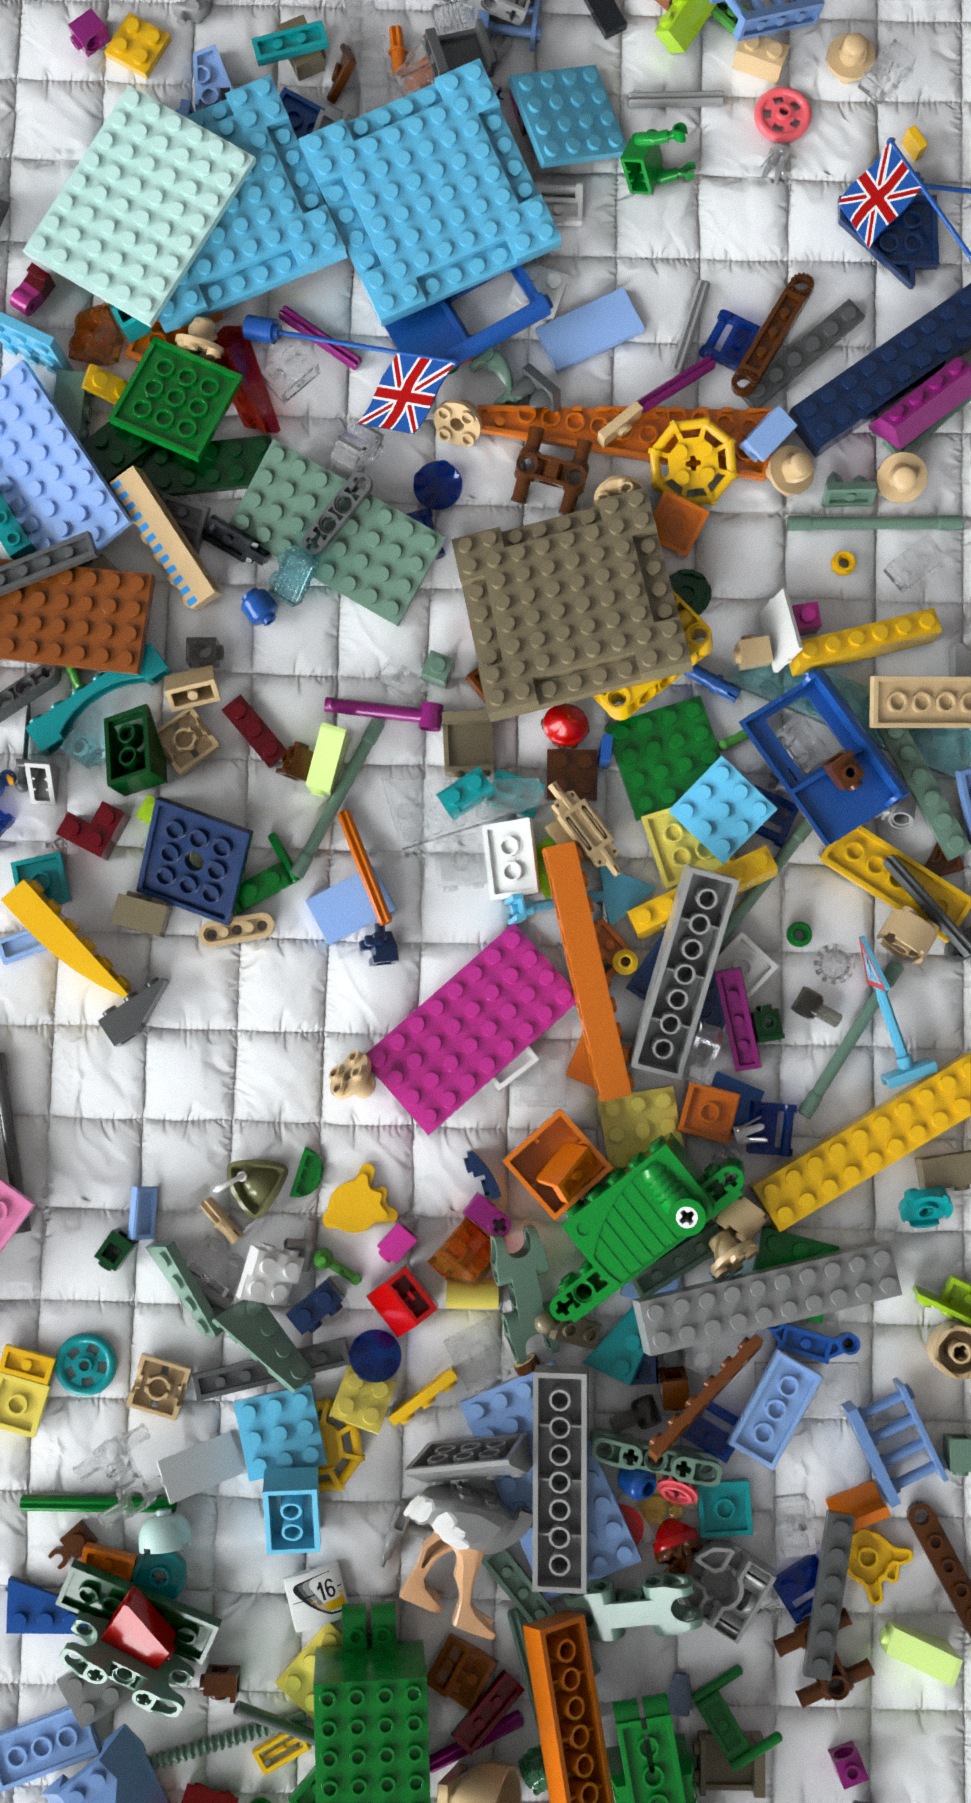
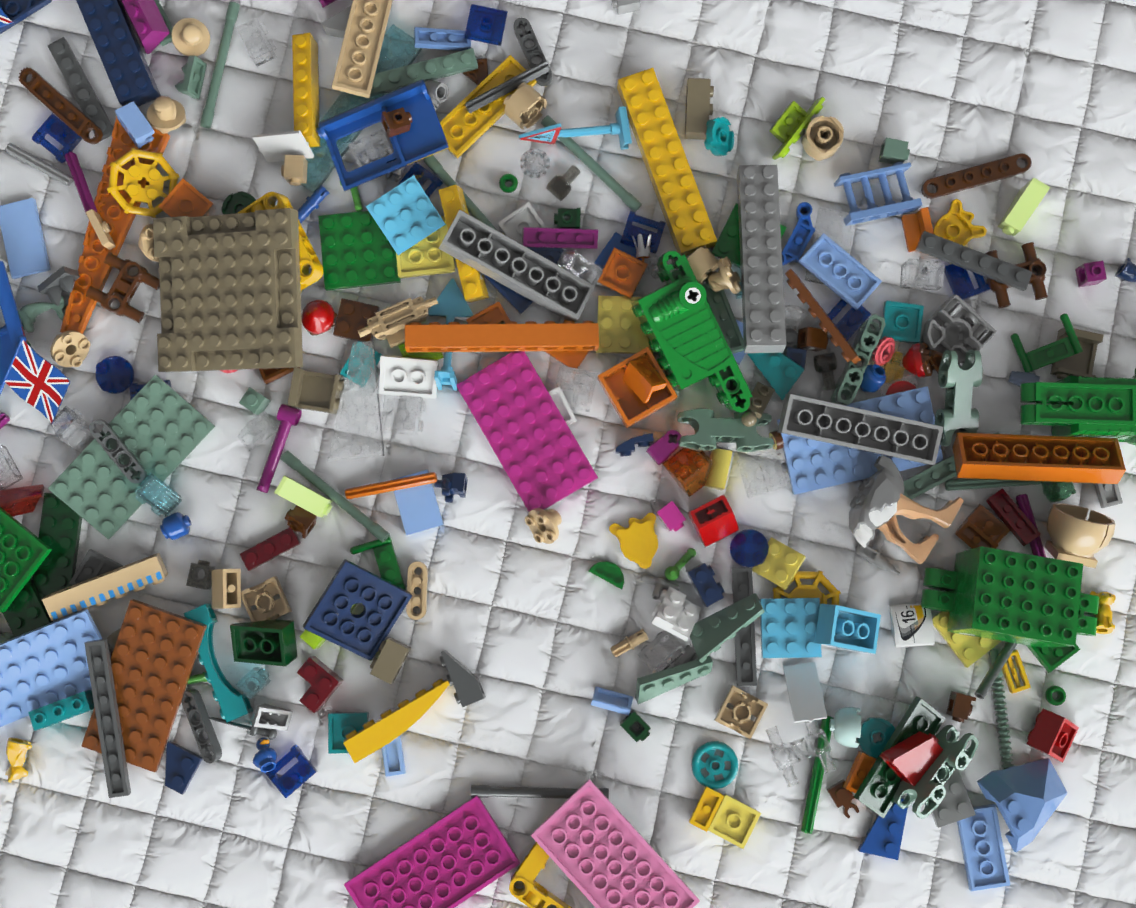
camera: 75 degrees left, 0 degrees up
black hinge [202,515,271,566] -> none
olive hat [213,1159,288,1218] -> none
yellow plate [388,1365,459,1426] -> none
light grey slope [405,1432,533,1485] -> none
teal brick [436,766,496,820] -> none
blue tile [597,734,613,769] -> none
yellow plate [612,949,638,975] -> none
dark pink brick [792,601,822,636] -> none
yellow plate [831,551,856,576] -> none

